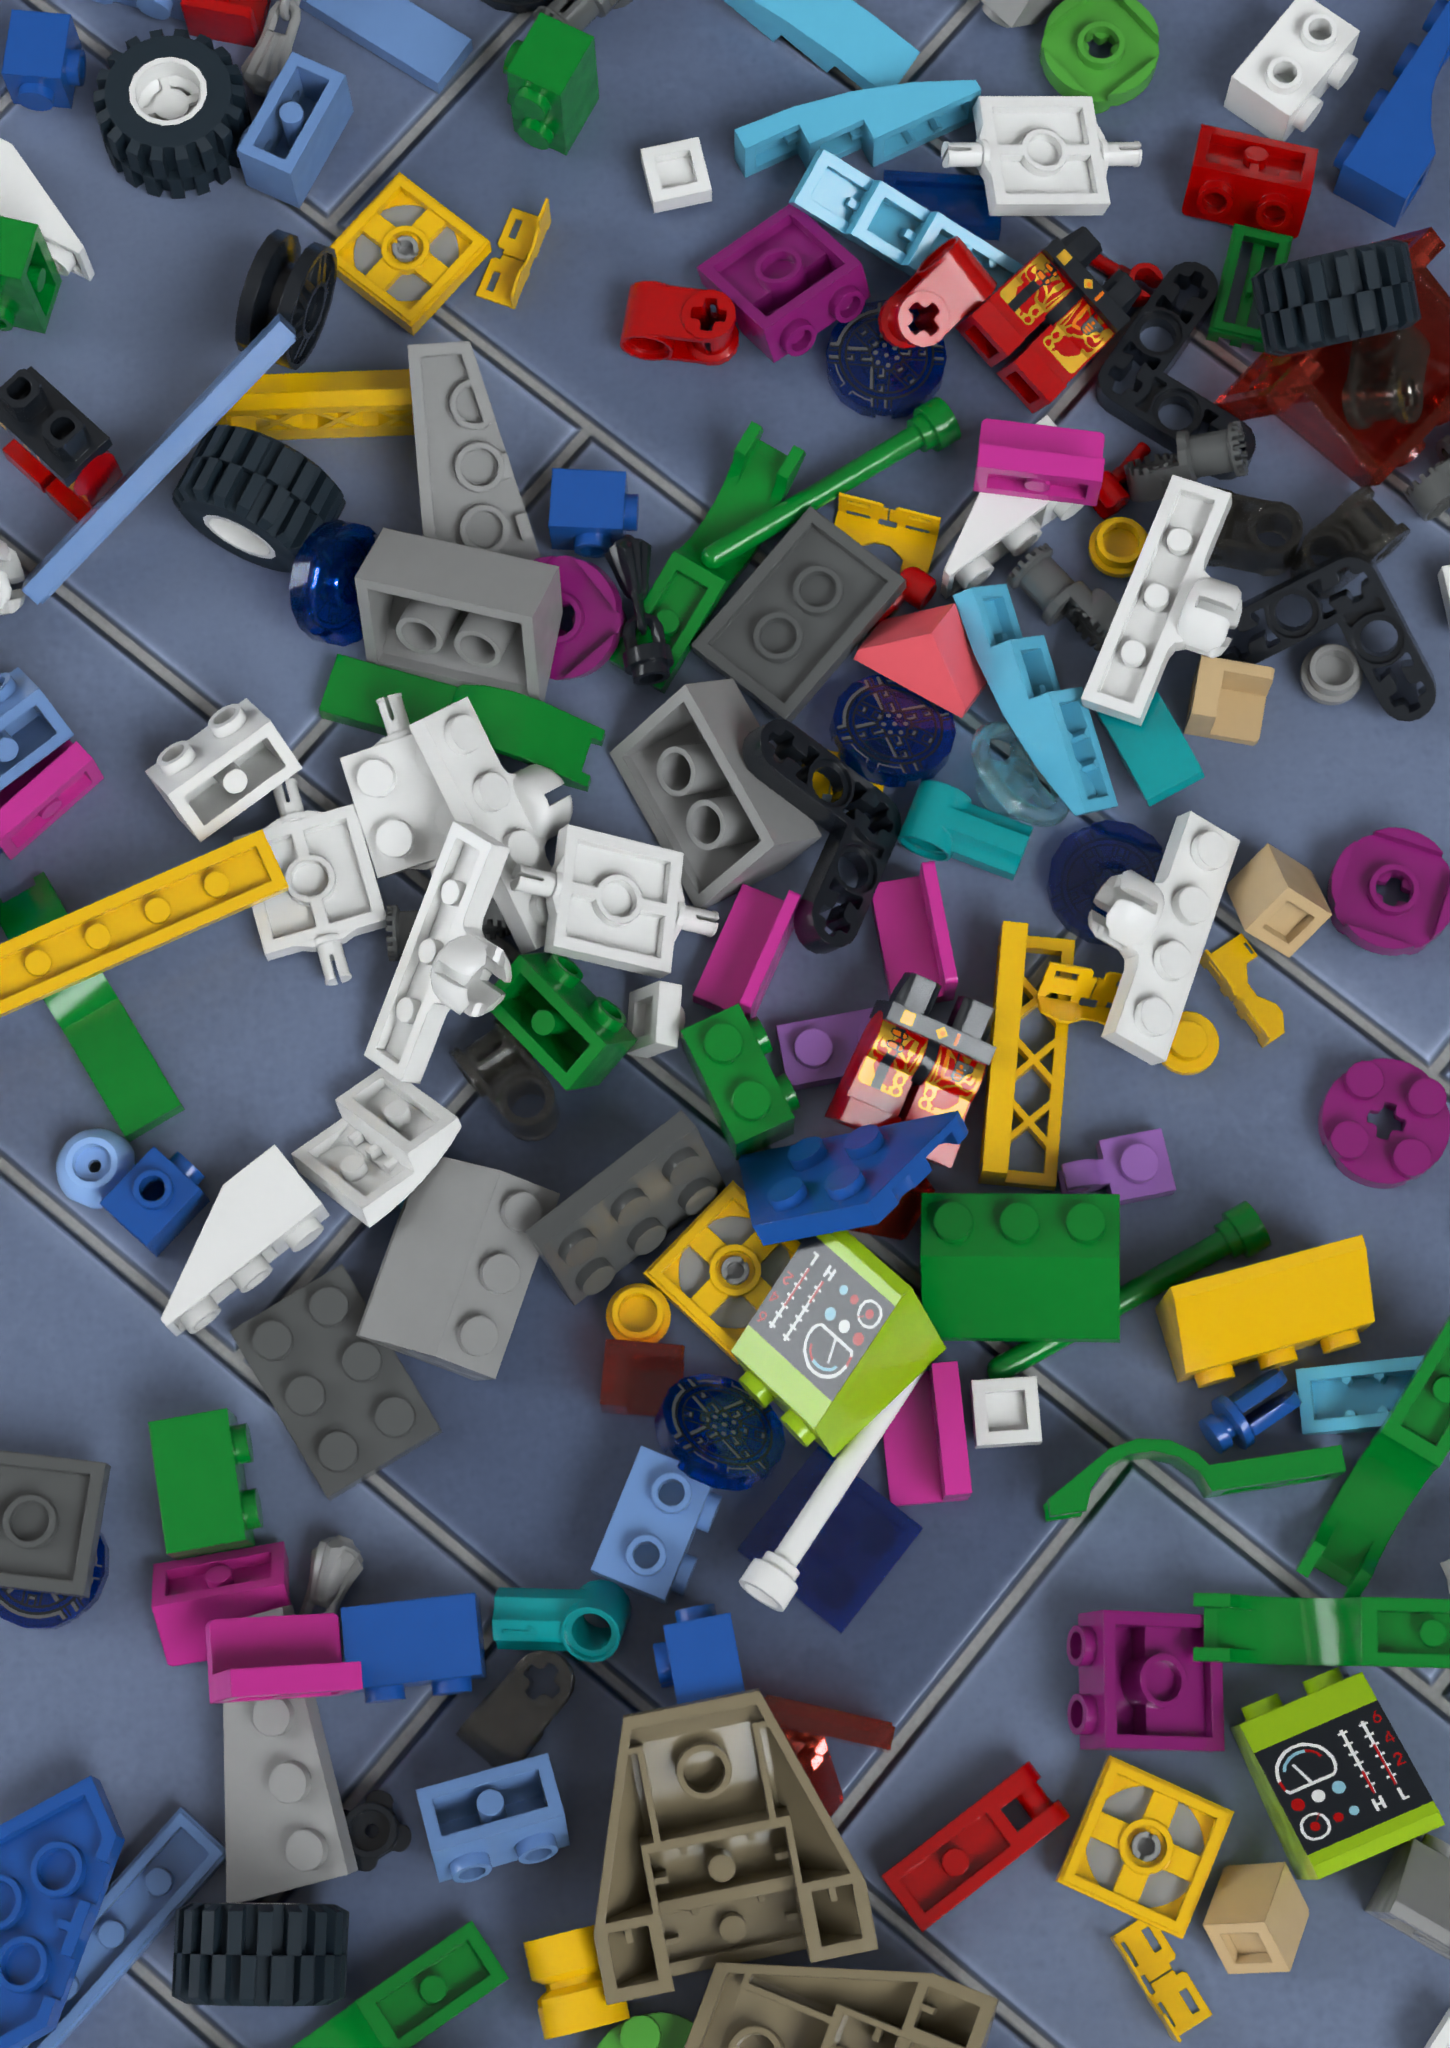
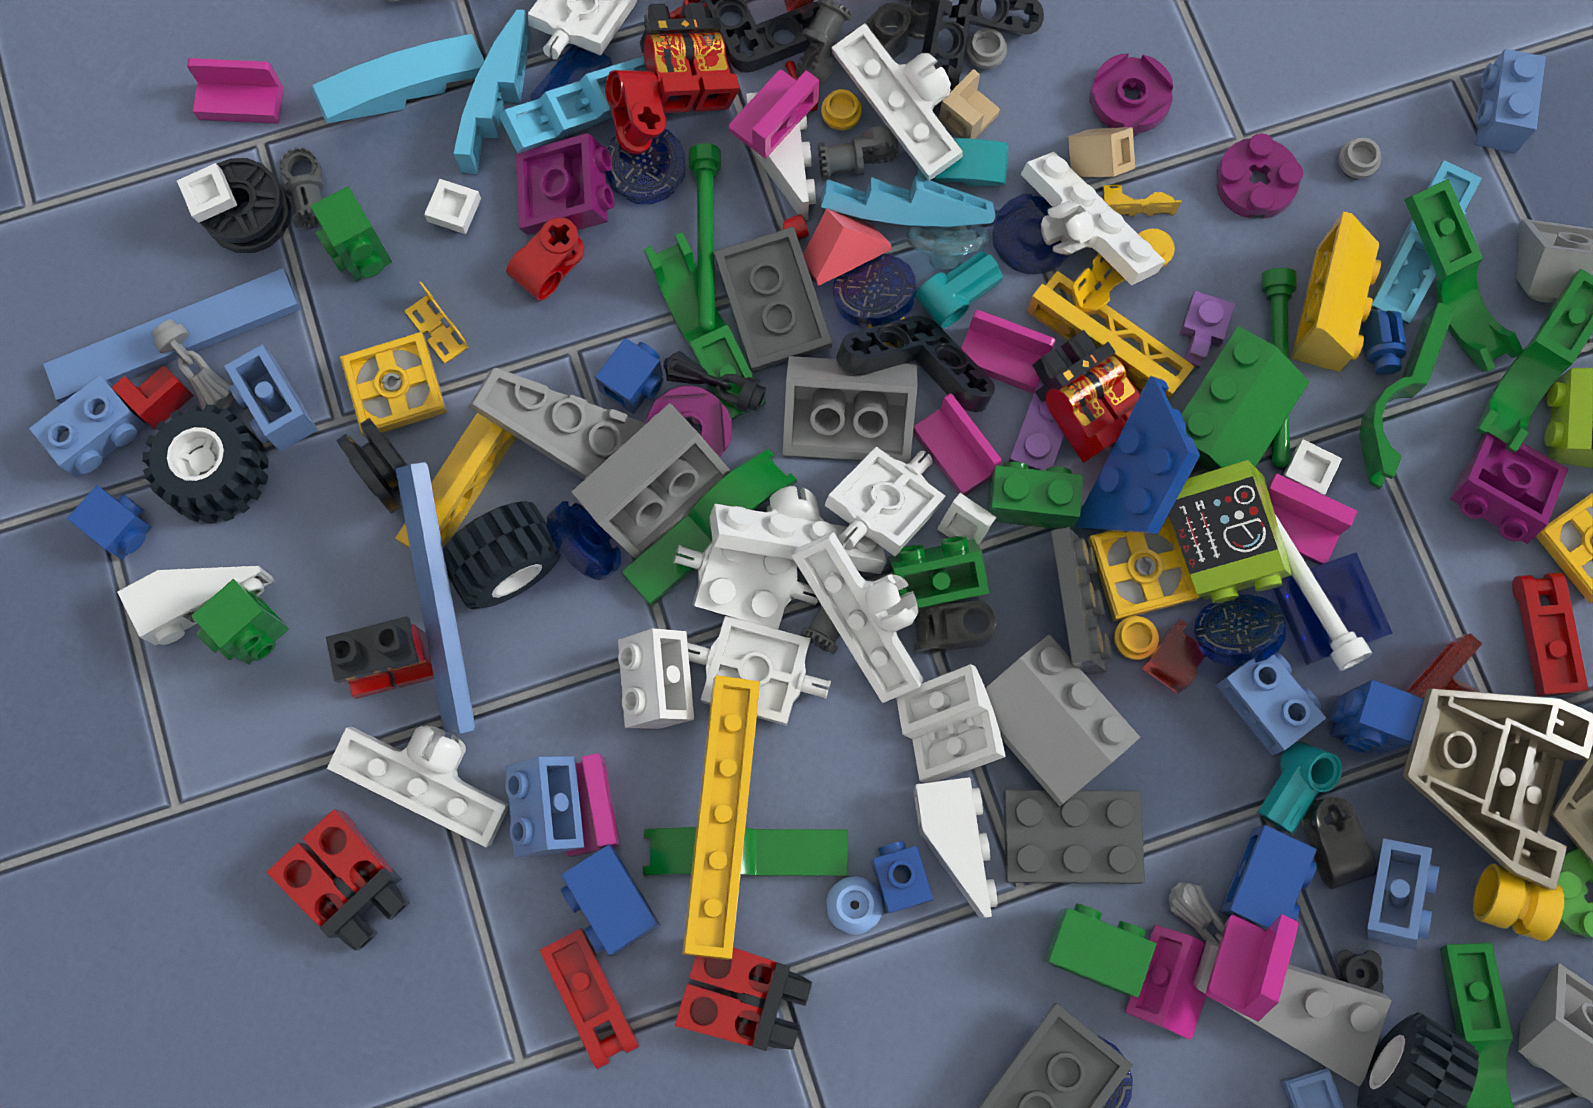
camera: 60 degrees left, 0 degrees up
yellow piece [834,492,941,574] -> none

